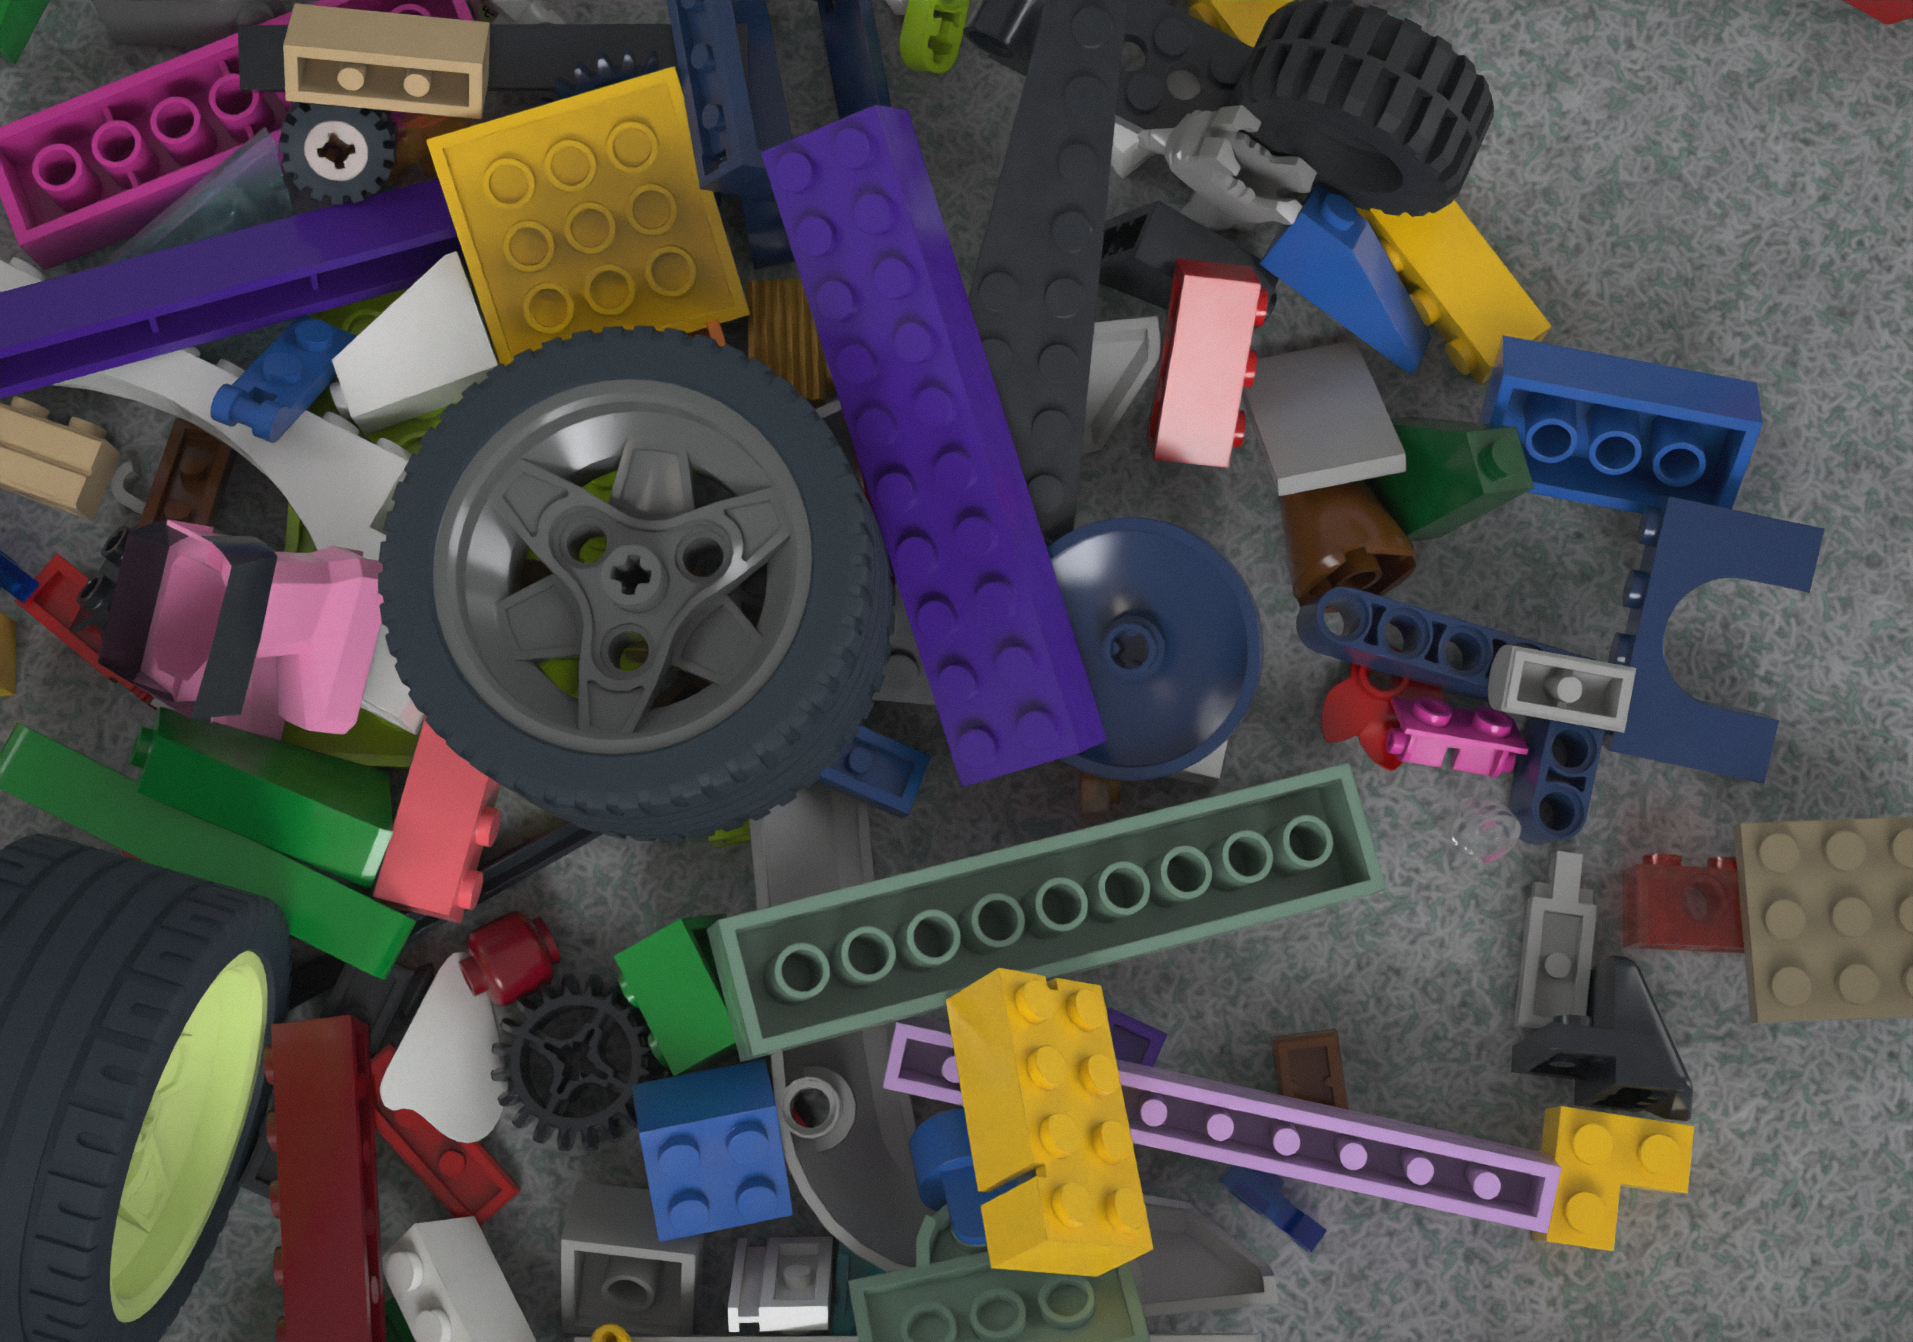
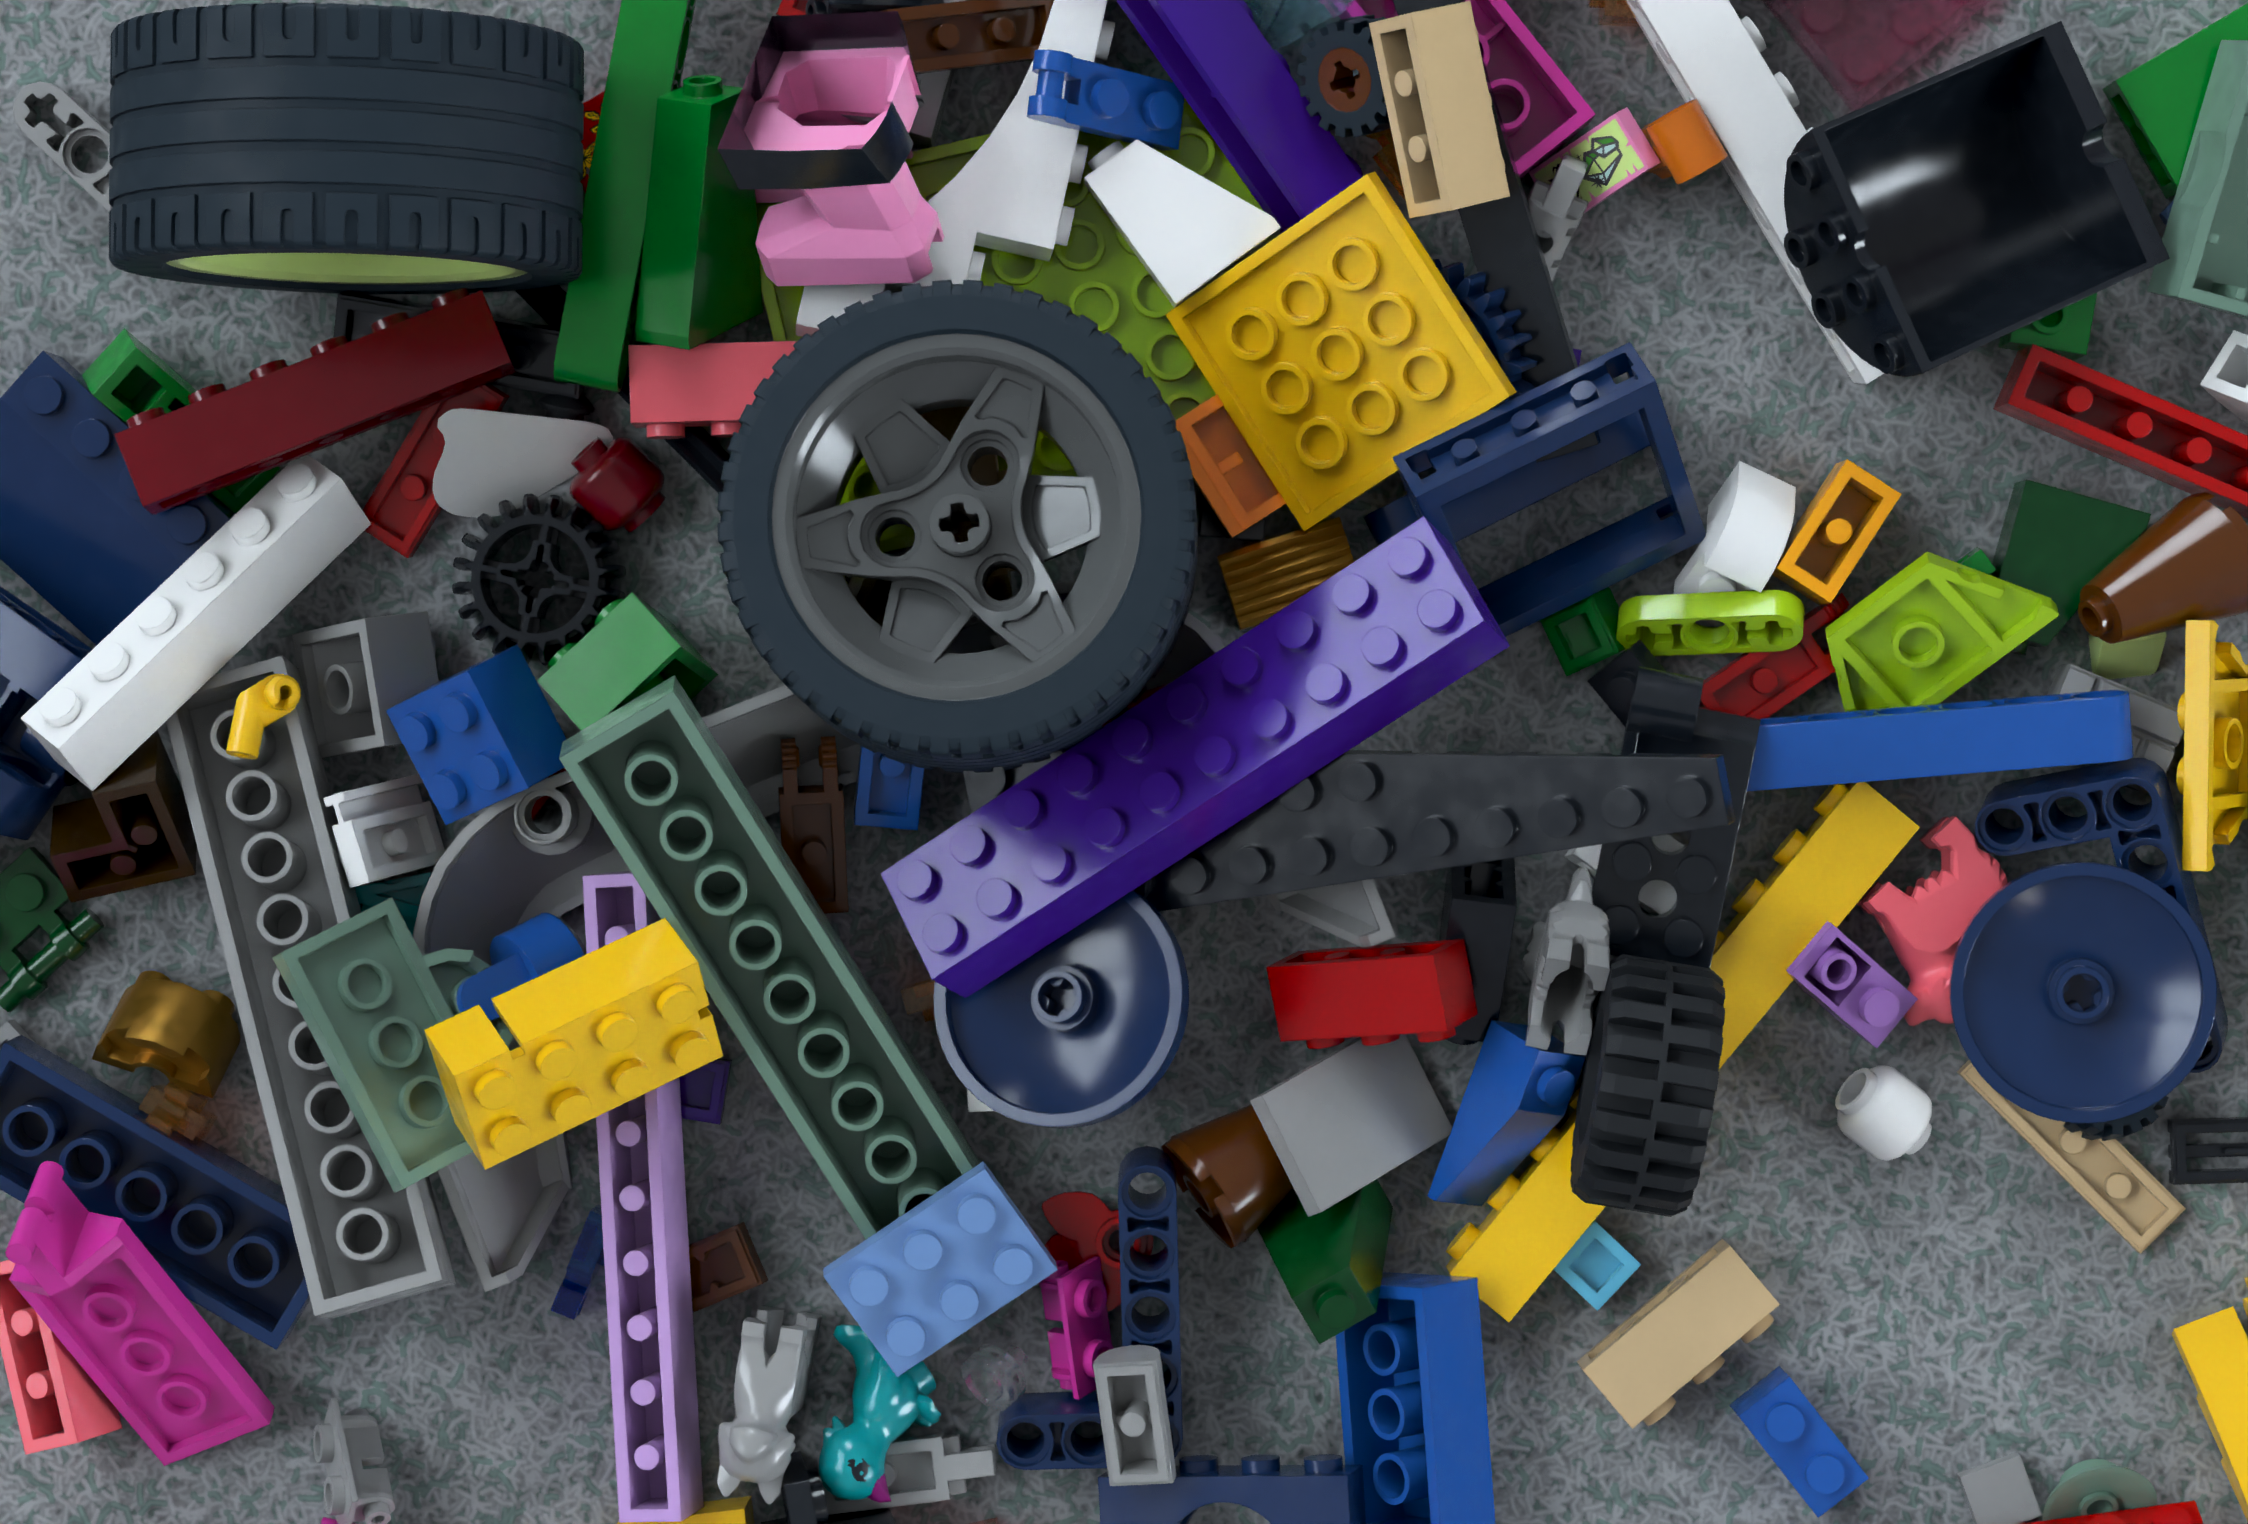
camera: 70 degrees right, 10 degrees up
none -> light grey animal [717,1306,822,1504]
none -> reddish brown hinge [778,736,849,914]
none -> teal animal [819,1324,941,1503]
none -> medium blue plate [823,1161,1058,1377]
none -> green slope [1540,587,1626,677]
none -> medium azure plate [1553,1220,1641,1311]
none -> tan brick [1577,1239,1780,1429]
none -> black plate [1588,639,1666,727]
none -> blue brick [1730,1366,1869,1518]

